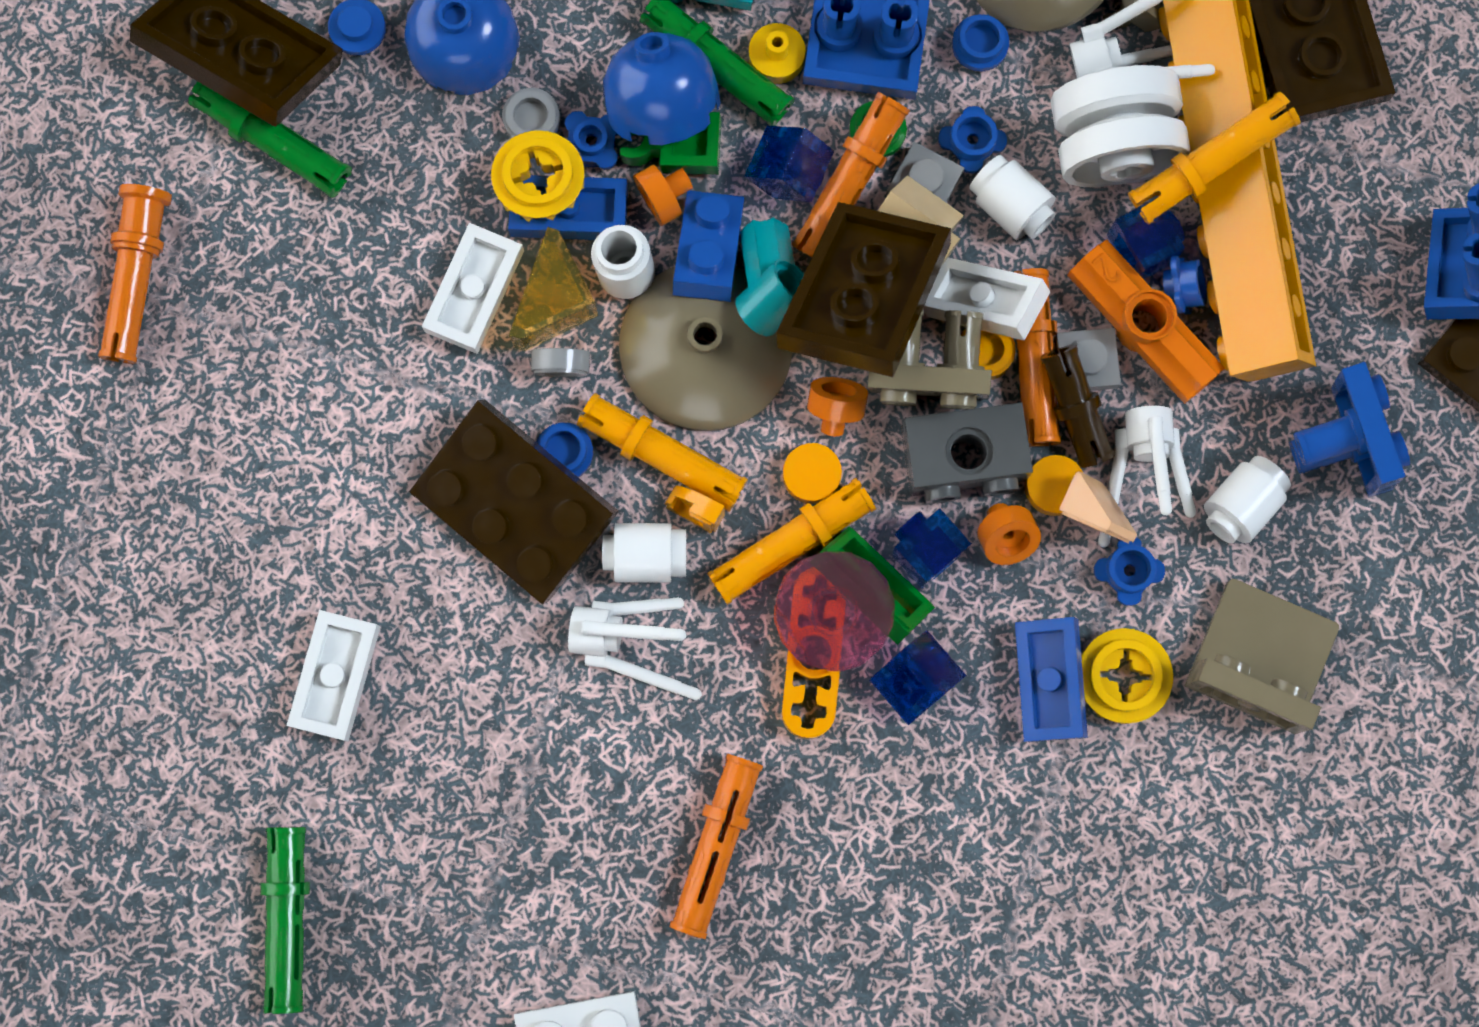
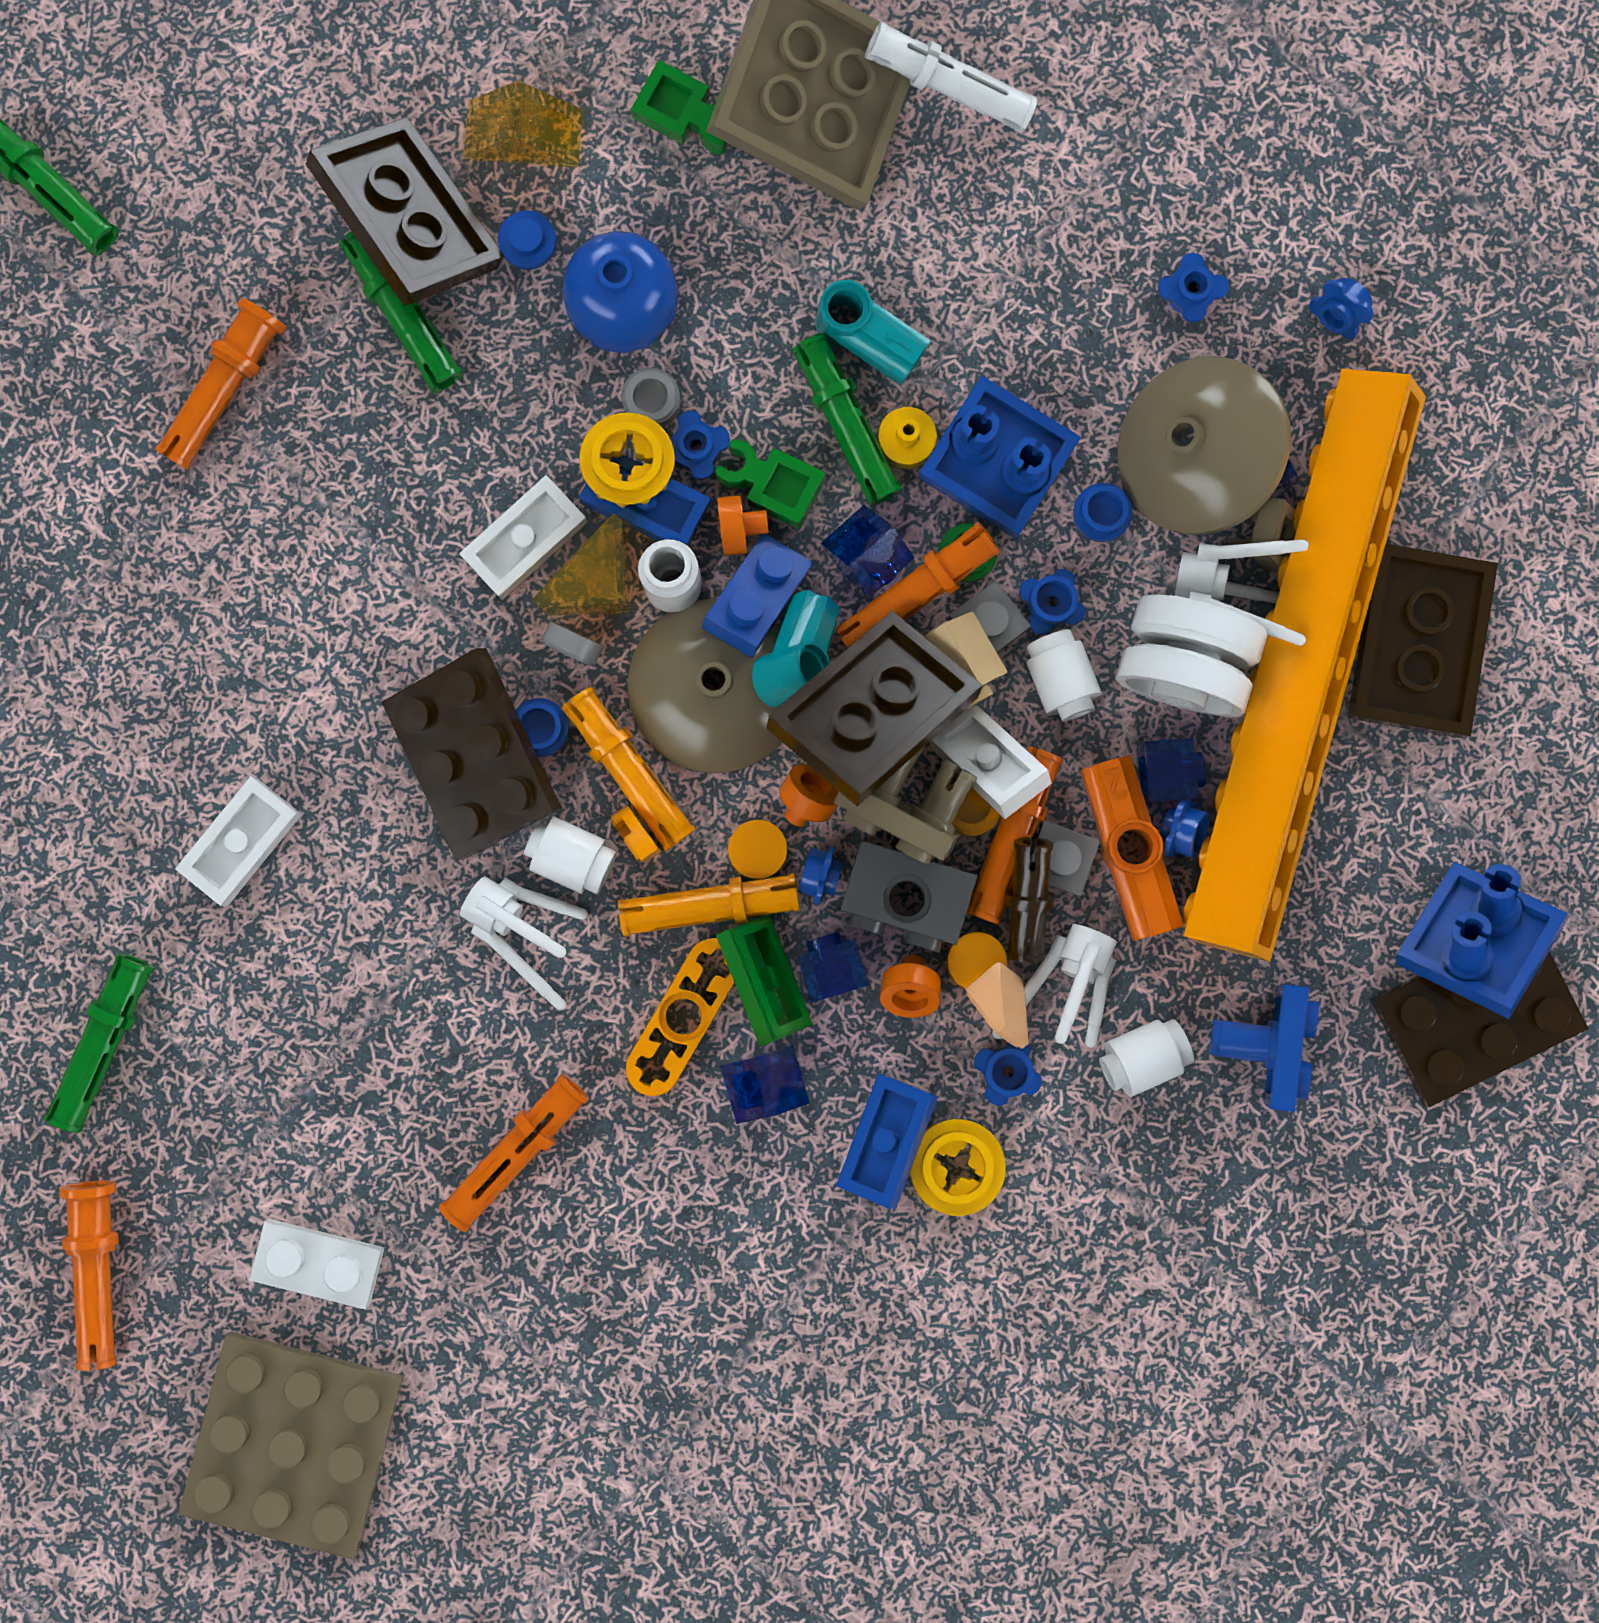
camera: 25 degrees right, 5 degrees up
blue cylinder [603,32,721,145] -> none
clear pink tile [774,551,895,672] -> none
light orange pin [1128,92,1301,225] -> none
dark tan bracket [1184,579,1339,734] -> none
none -> blue plate [798,845,843,905]

